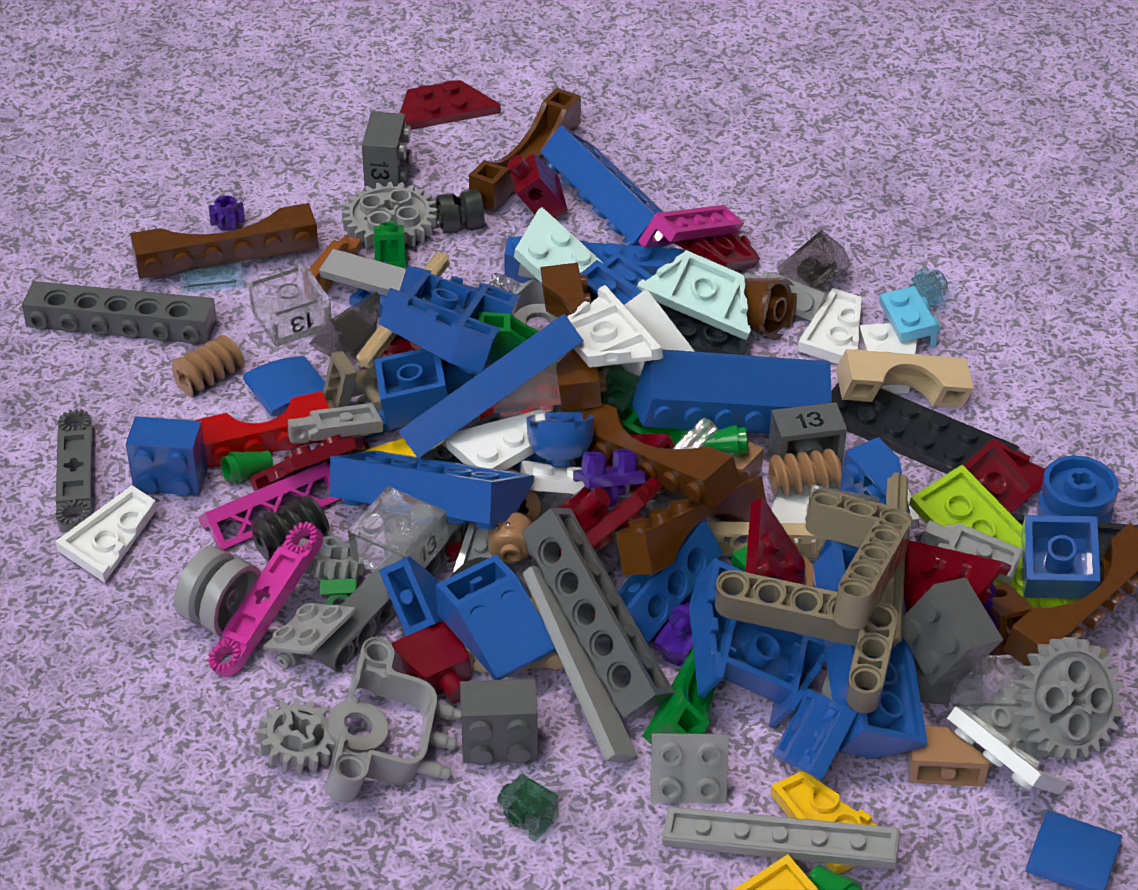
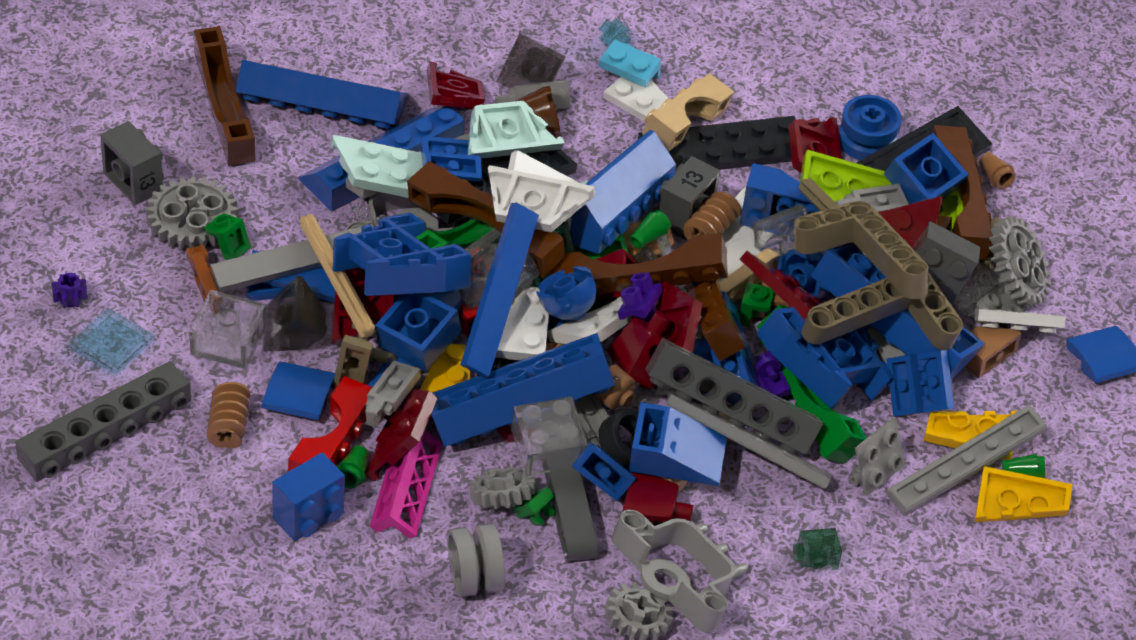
camera: 50 degrees left, 5 degrees up
dark grey piece [55,409,93,533] -> none
white wing [56,485,157,583] -> none
reddish brown arch [130,203,319,279] -> none
dark pink piece [207,522,323,677] -> none
pearl dark grey piece [251,495,330,559] -> none
light grey hinge [263,603,357,668] -> none
dark red wing [400,80,501,130] -> none
pearl dark grey wheel [436,189,485,233] -> none
dark grey brick [460,679,538,765] -> none
dark red torso [507,154,568,218] -> none
dark pink fence [638,205,744,248] -> none
clear axle [673,418,717,449] -> none
white wing [797,288,861,364] -> none

